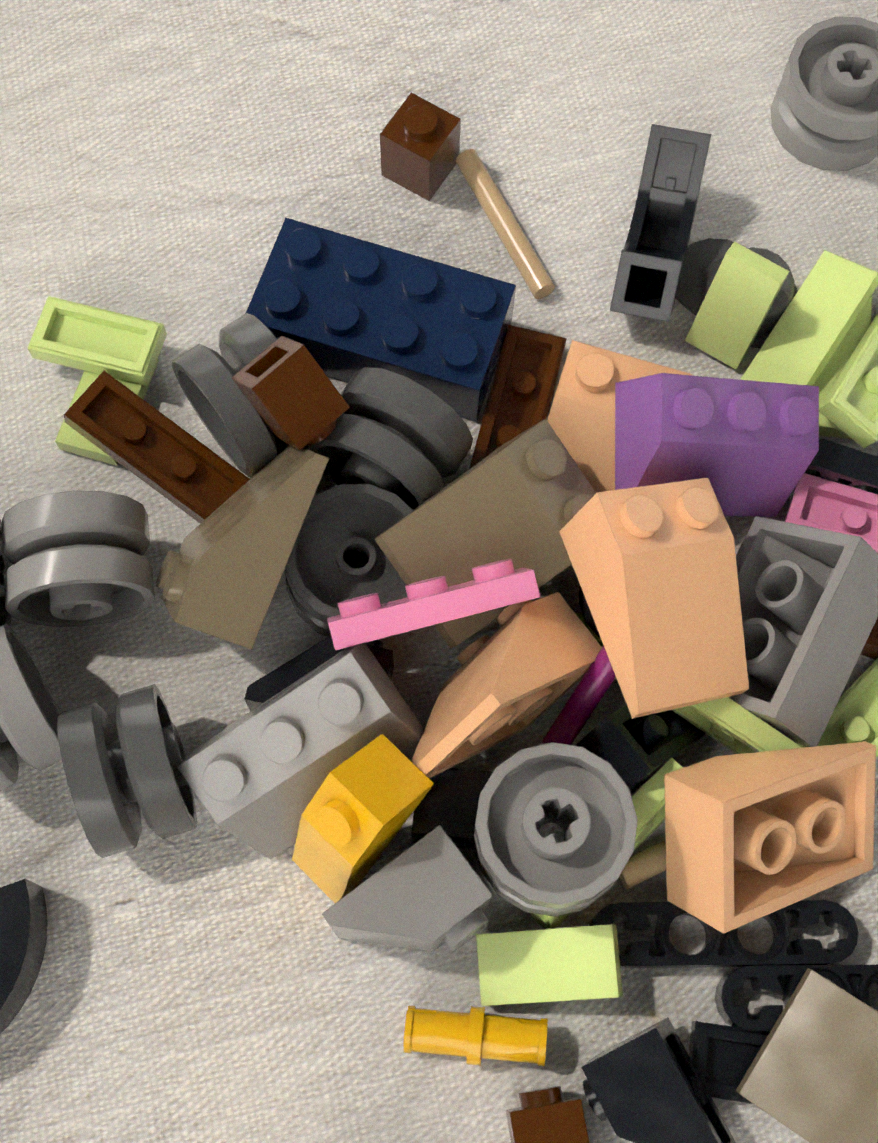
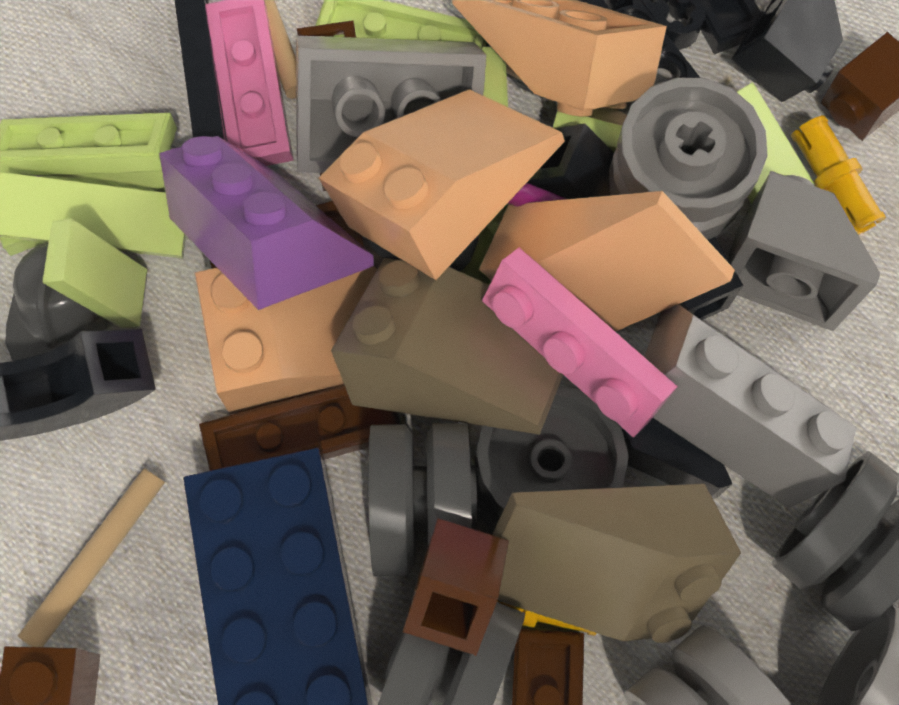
camera: 120 degrees left, 0 degrees up
yellow slope [292,734,434,903] -> none

